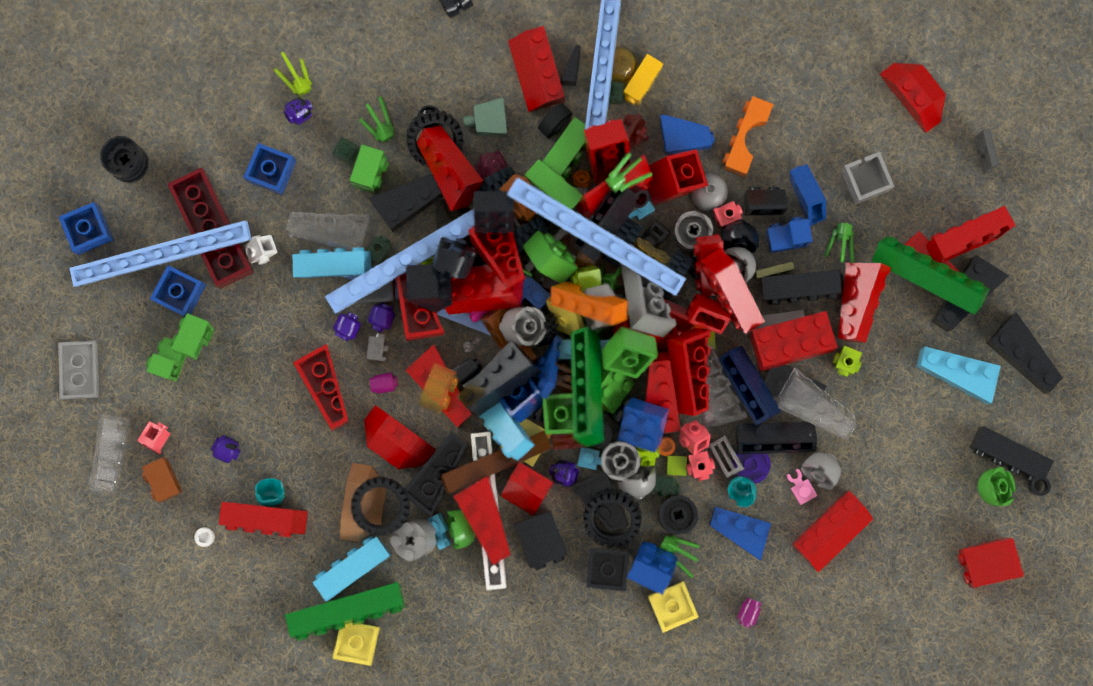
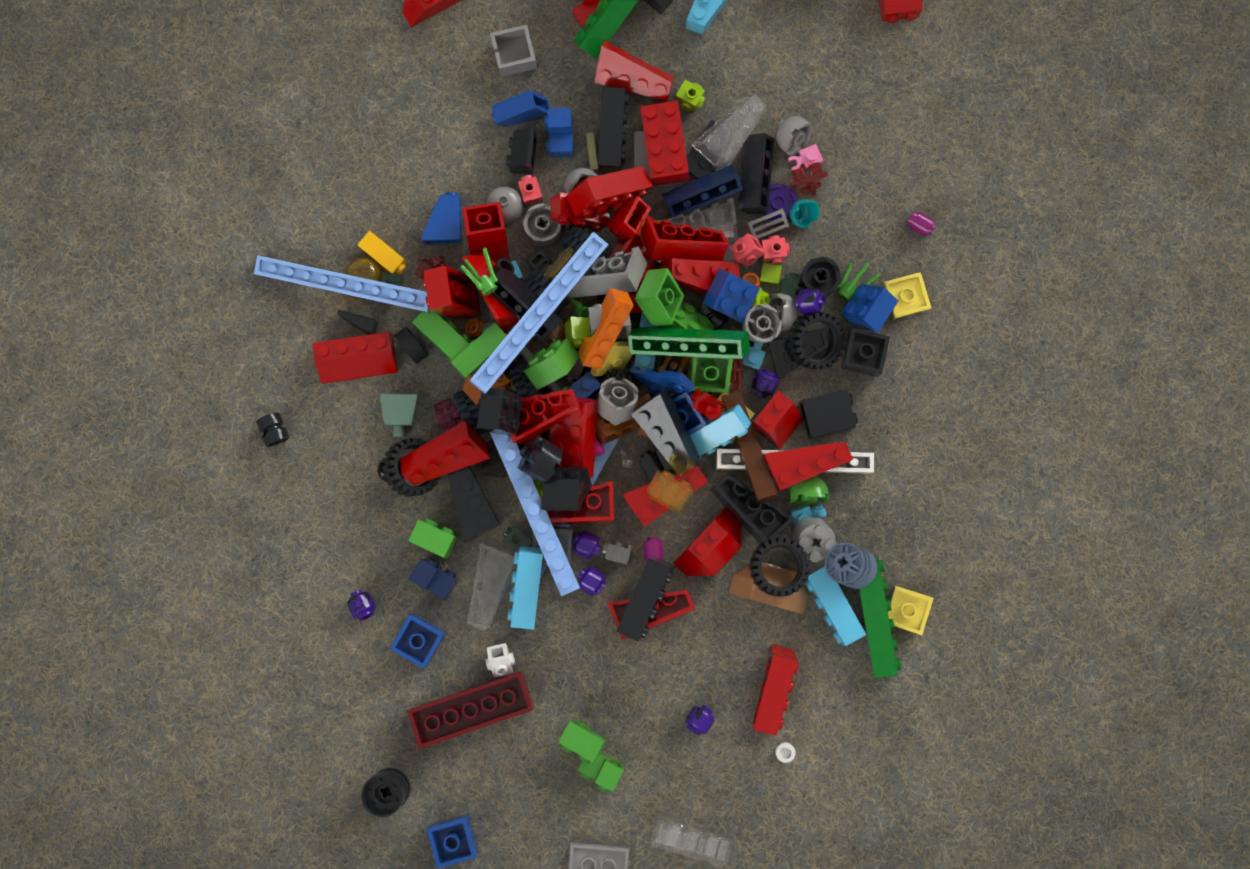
camera: 85 degrees left, 0 degrees up
light blue plate [69,221,252,287] -> none
coral brick [137,421,170,455] -> none
dark orange brick [142,457,183,503] -> none
blue brick [150,265,206,317] -> none
teal hair [255,478,285,507] -> none
lime plant [274,52,312,96] -> none
clear green brick [332,137,360,166] -> none
bright green plant [359,96,395,143] -> none
blue wing [710,507,771,561] -> none
black cylinder [721,220,759,253] -> none
orange arch [722,96,774,177] -> none
red slope [791,491,873,573] -> none
bright green plant [824,223,854,263] -> none
none -> dark blue brick [408,558,459,600]
none -> black wedge [616,556,676,642]
none -> red hips [690,389,725,420]
none -> clear red hips [790,162,828,196]
none -> dark purple head [795,288,825,314]
none -> sand blue wheel [825,542,877,589]

